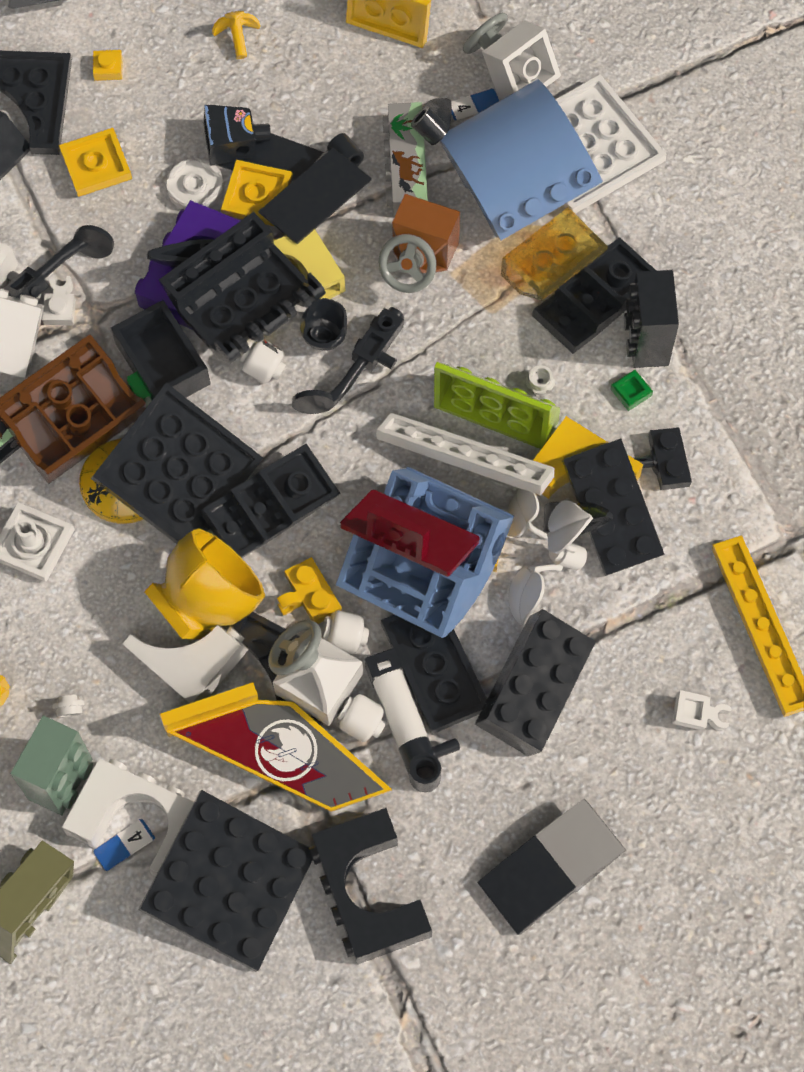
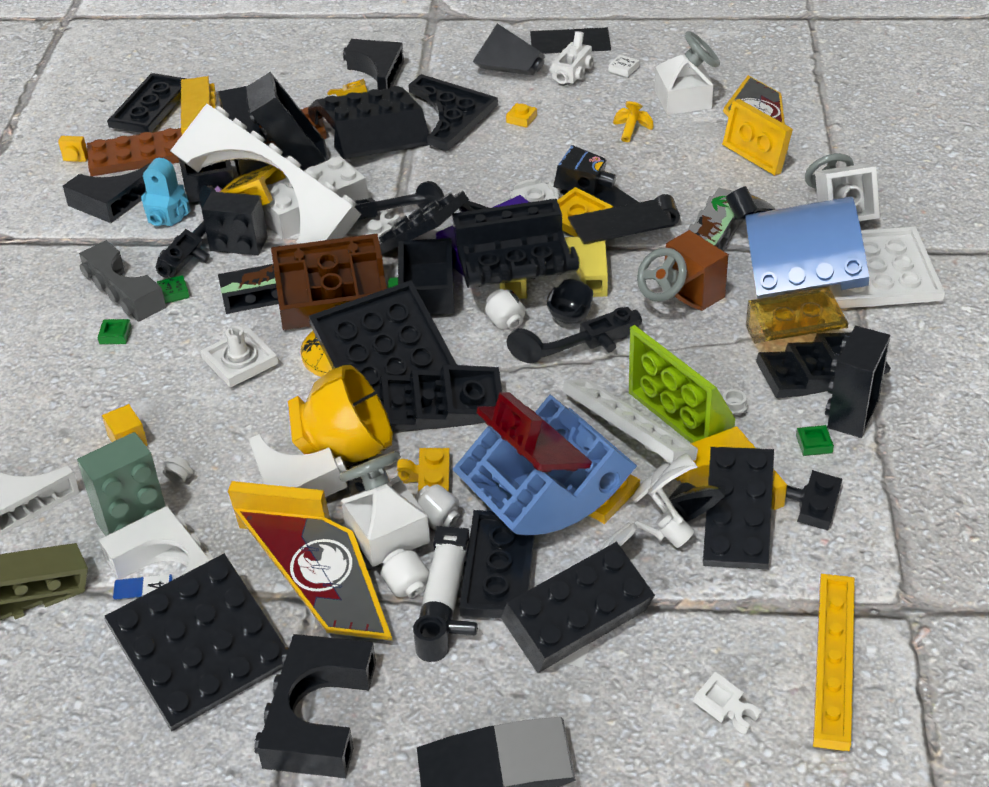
camera: 30 degrees right, 25 degrees down
yellow plate [59,128,132,197] -> none
none -> black plate [378,191,469,254]

